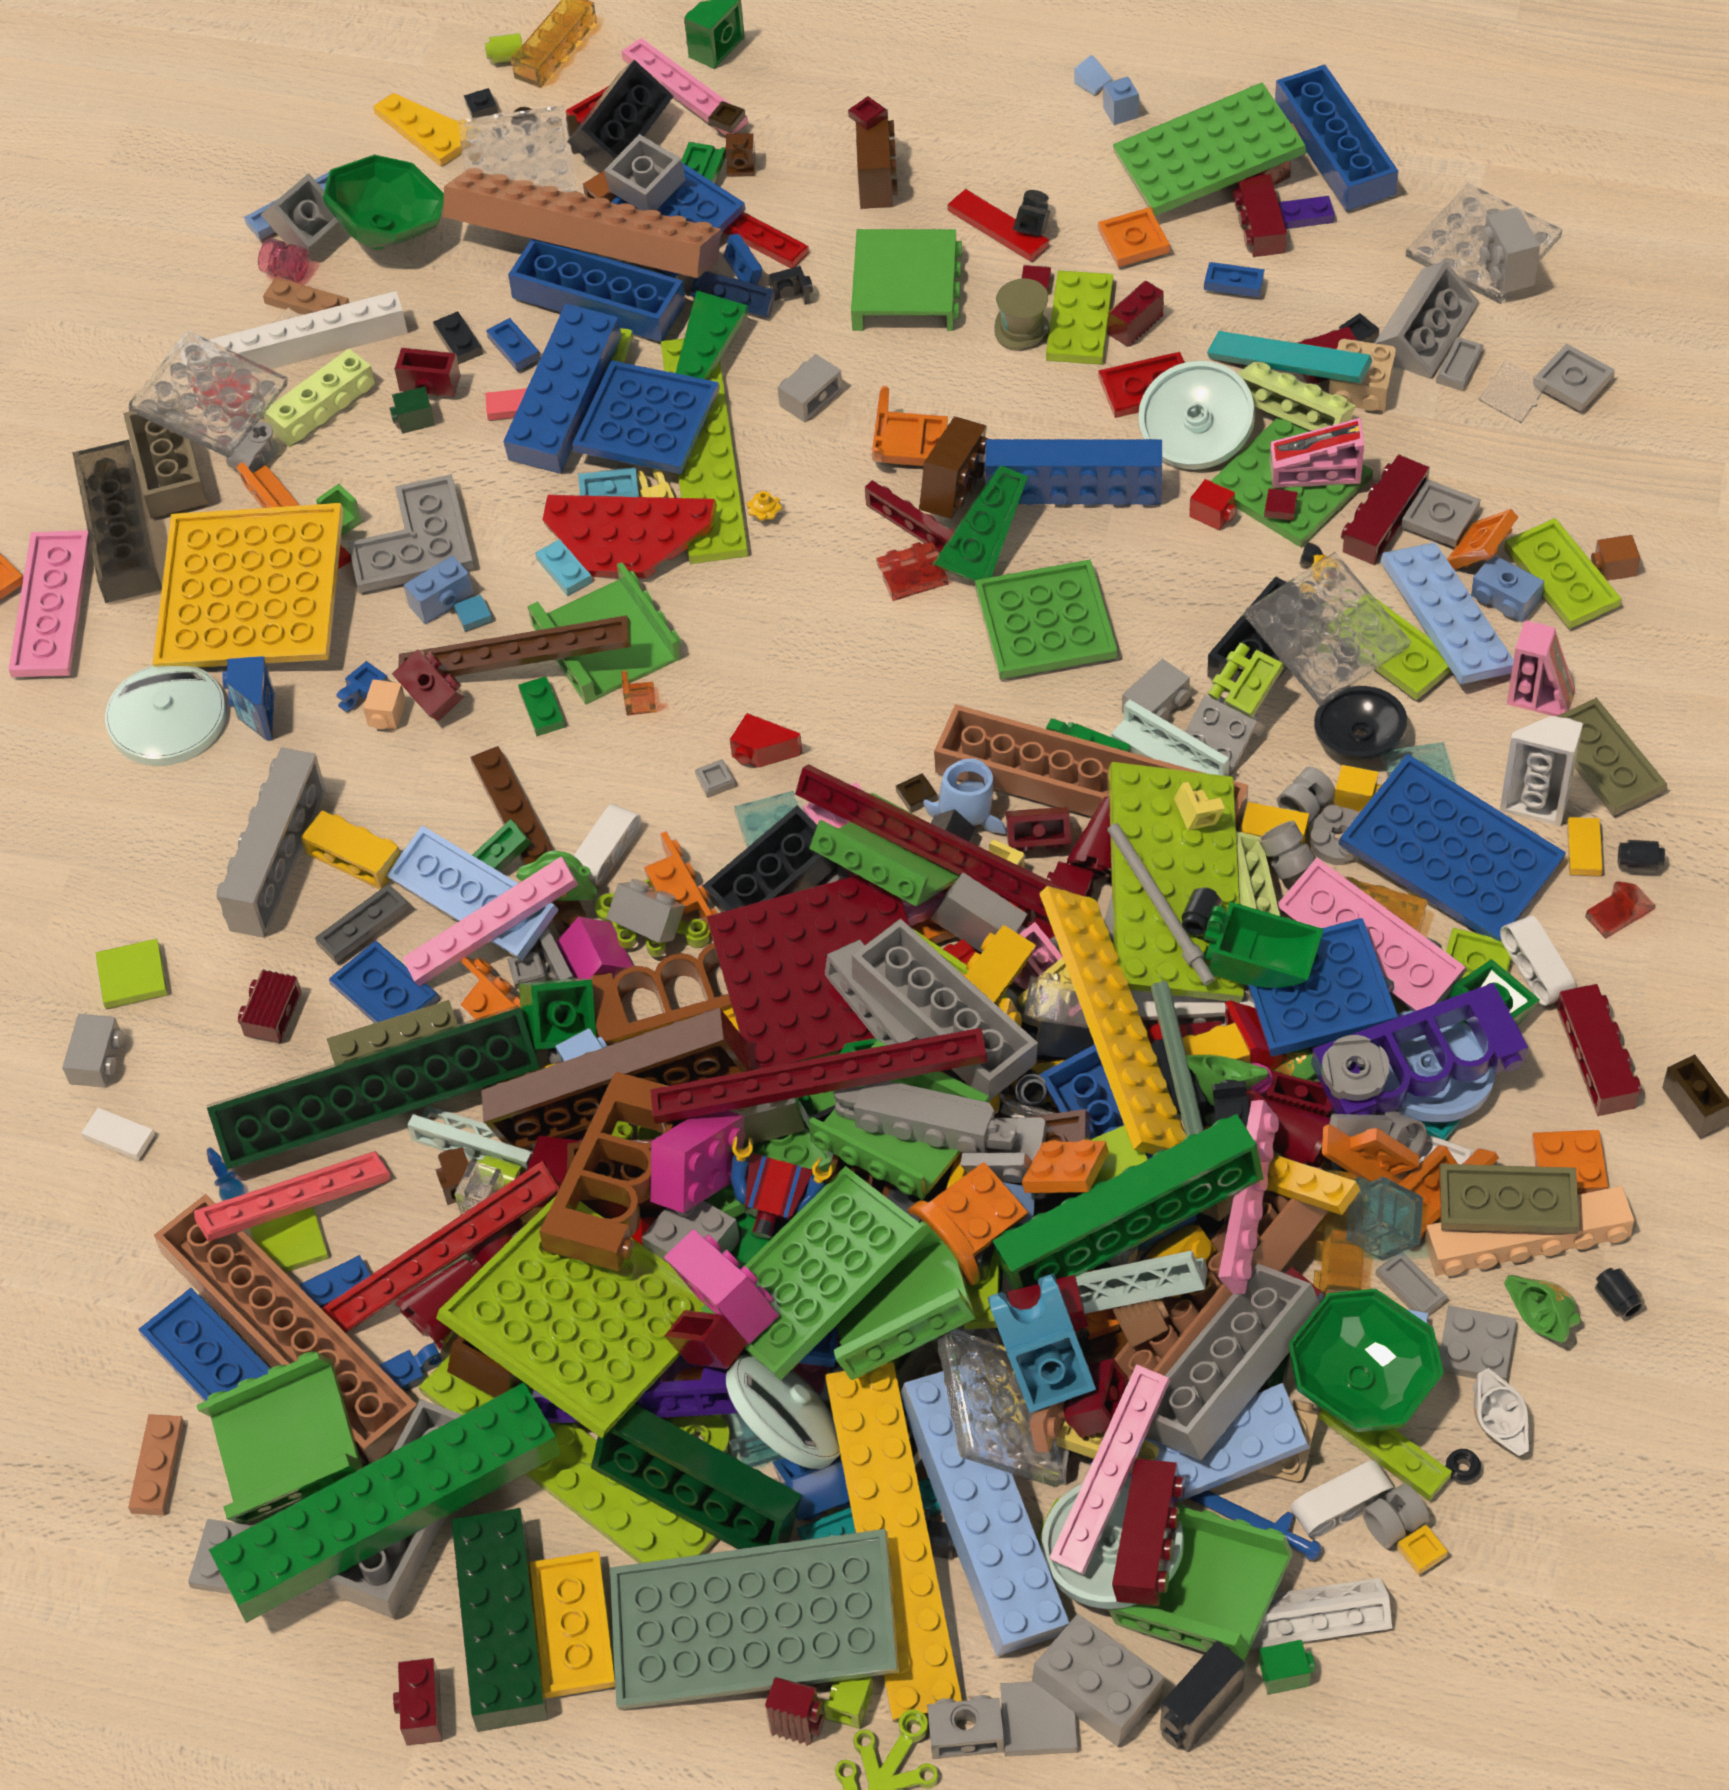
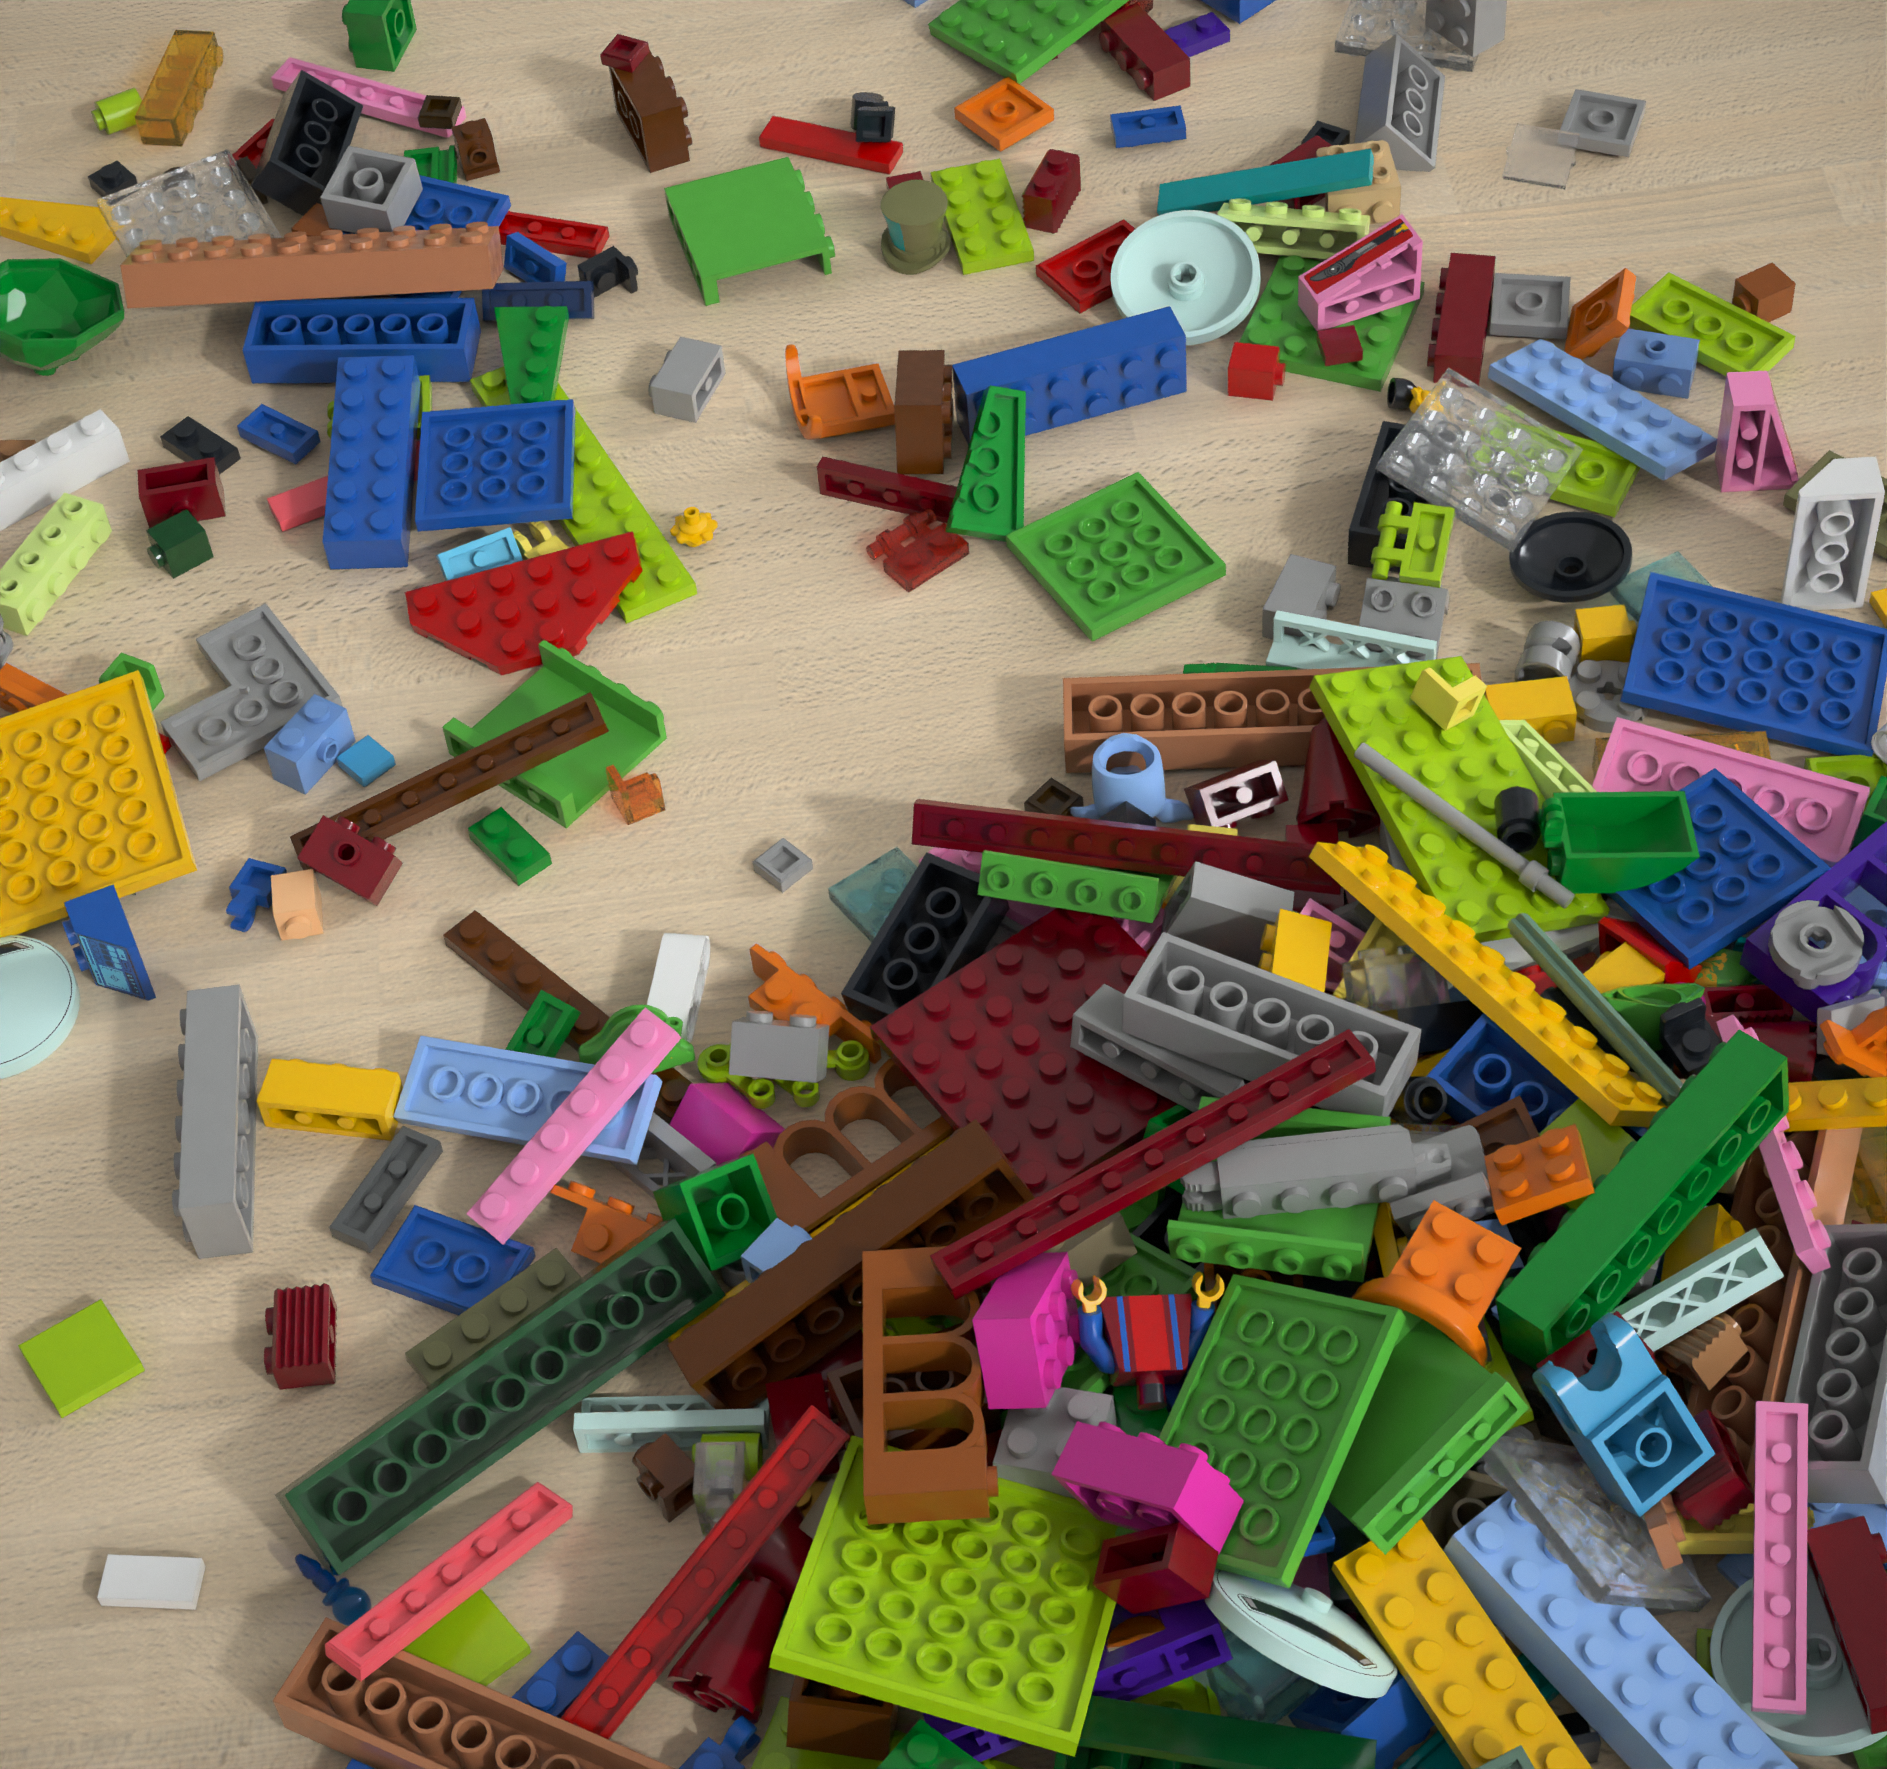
camera: 20 degrees left, 5 degrees down
light grey brick [62,1014,124,1088] -> none
light grey tile [507,951,546,990] -> none
medium azure plate [535,539,592,596] -> none
red slope [729,713,802,768] -> none
light grey wheel [1259,821,1315,880] -> none
light grey tile [1436,337,1484,391] -> none

